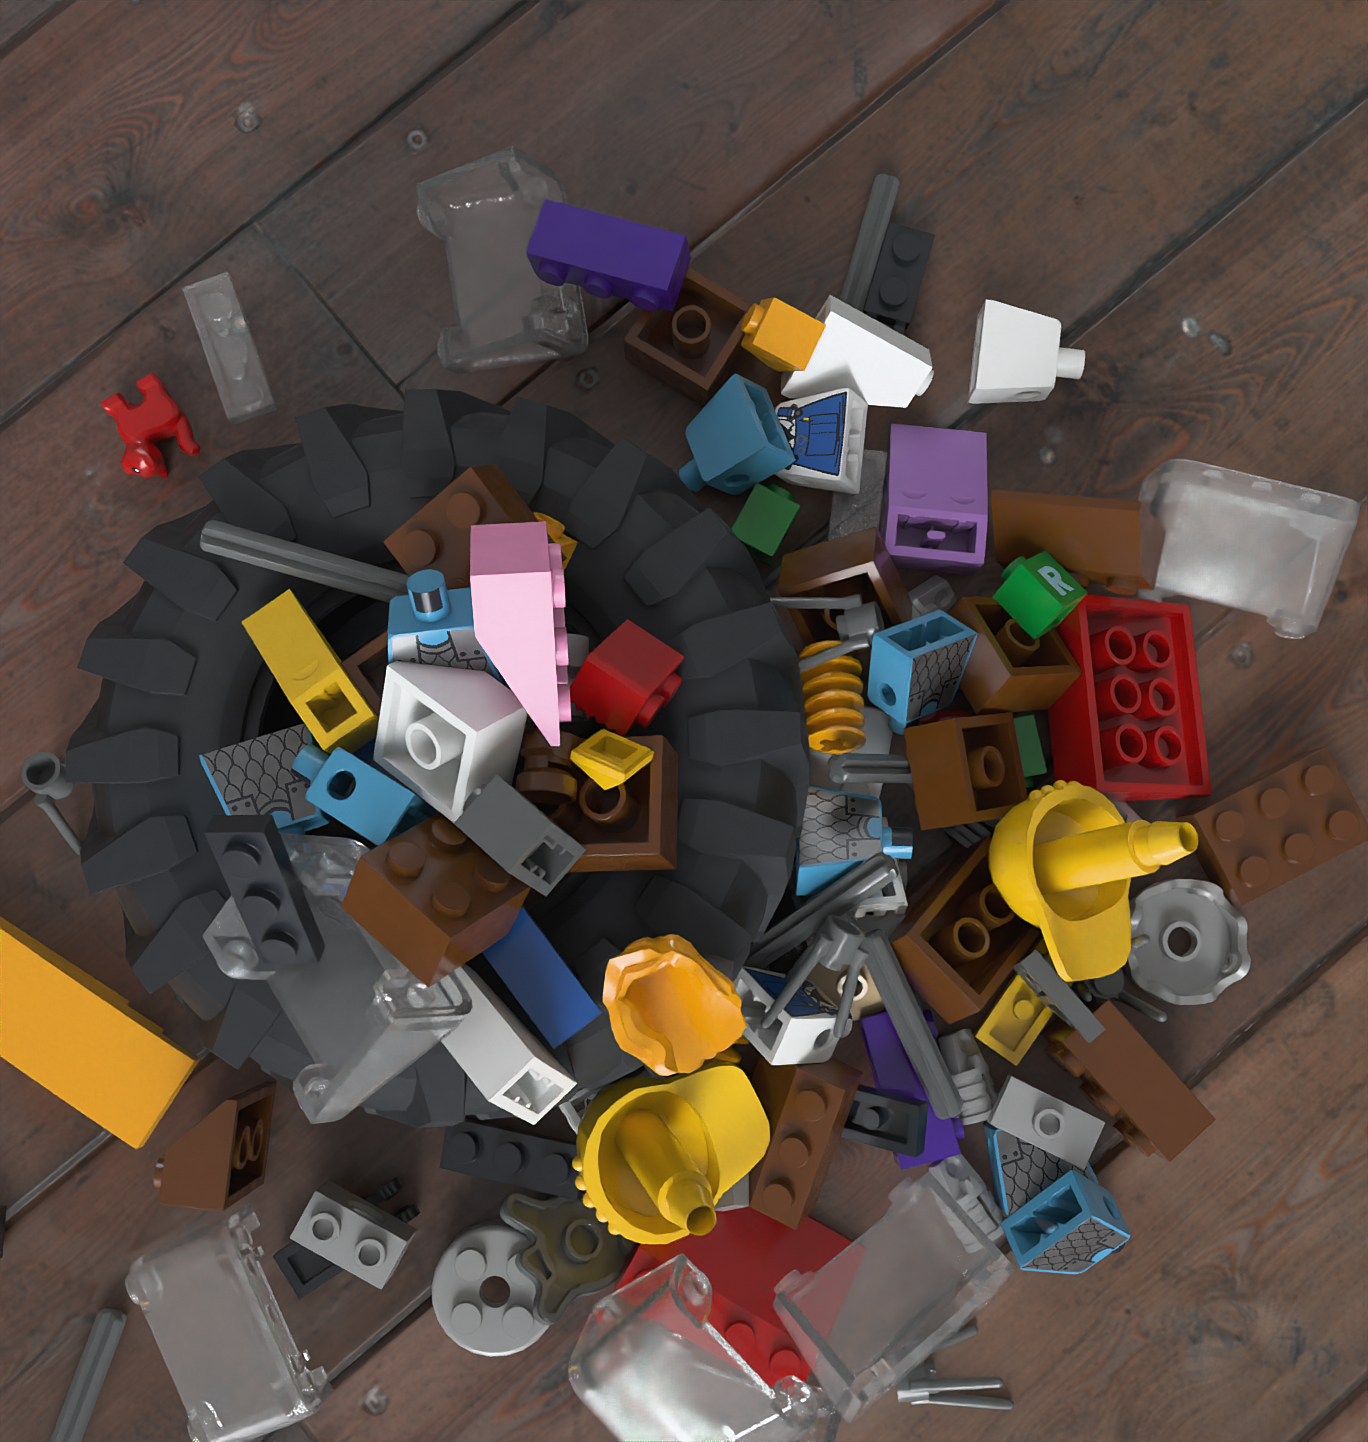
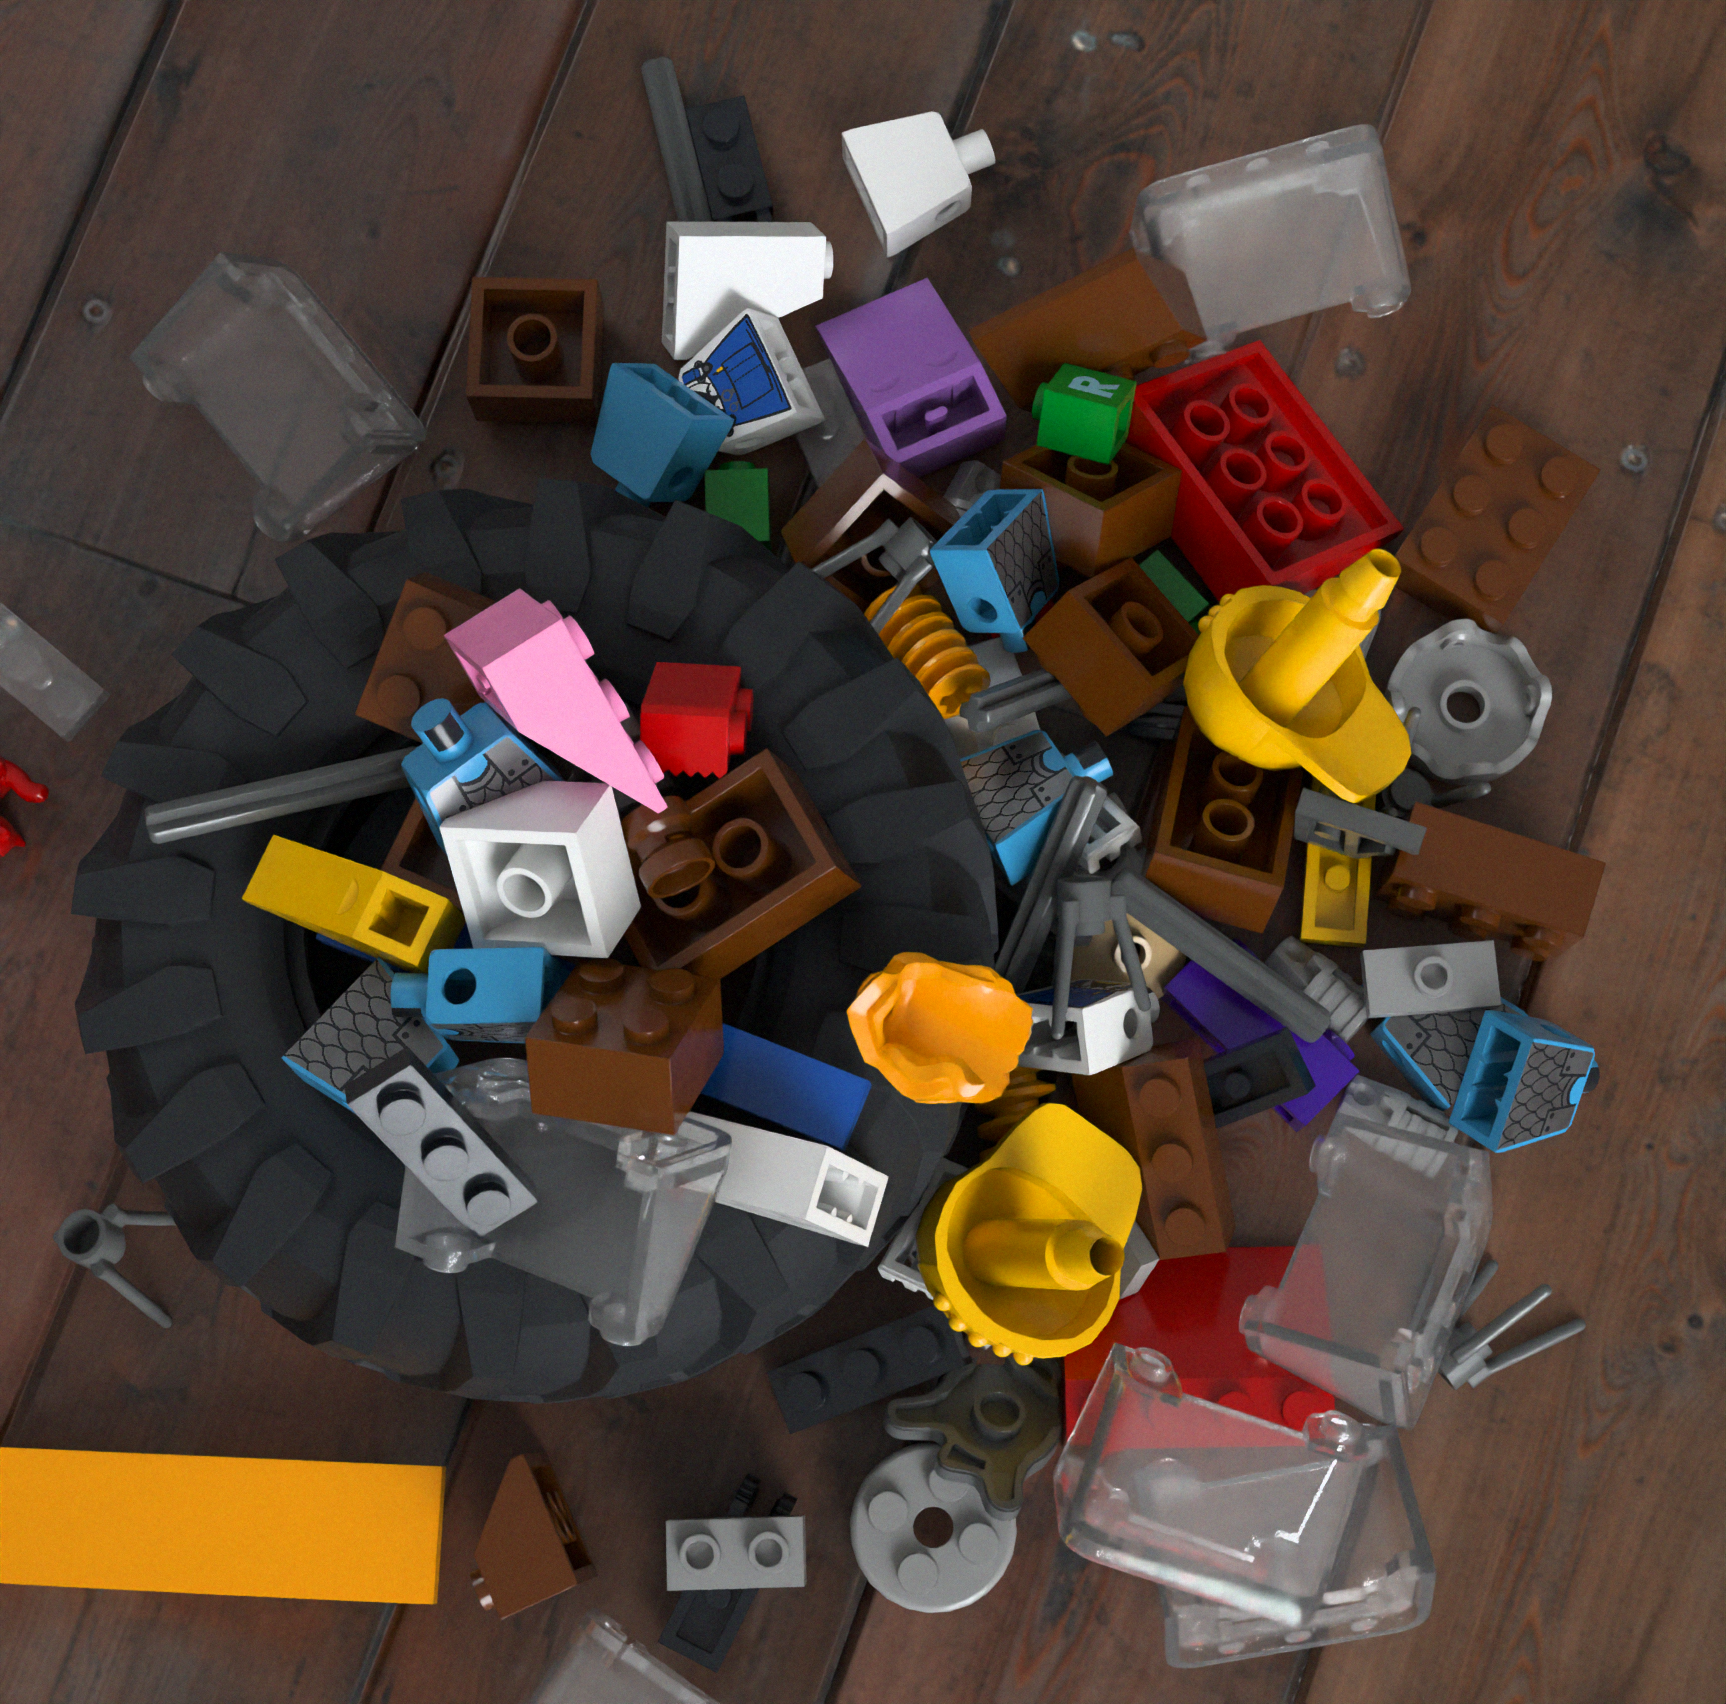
camera: 25 degrees left, 5 degrees down
dark grey brick [454,774,586,896] -> none
dark purple brick [525,199,691,312] -> none
yellow slope [570,729,654,790] -> none
light orange slope [740,297,826,372] -> none

